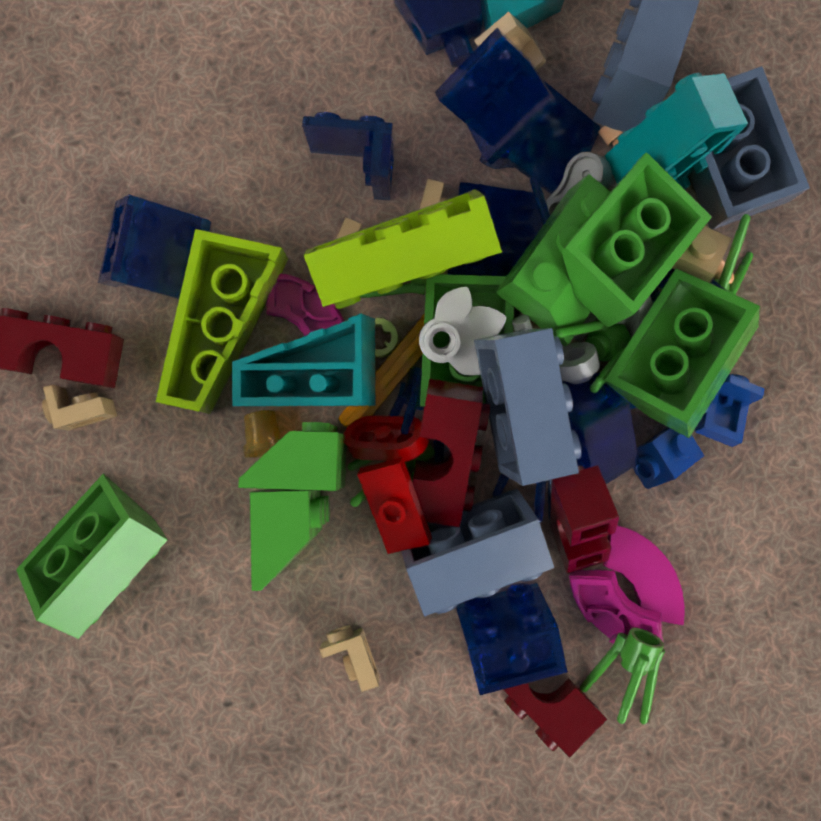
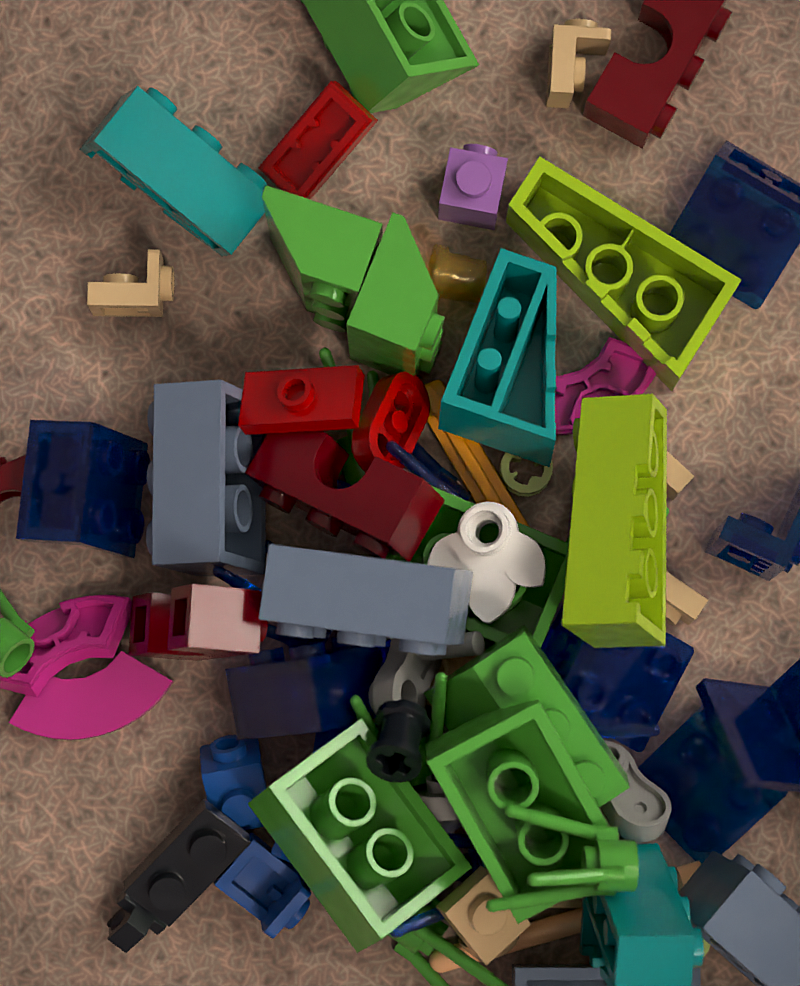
camera: 115 degrees right, 5 degrees down
none -> teal wedge [79,86,267,257]
none -> black hinge [107,799,251,953]
none -> red plate [258,81,378,199]
none -> black bush [366,699,431,783]
none -> medium lavender brick [438,144,508,230]
none -> bright green plant [486,804,639,912]

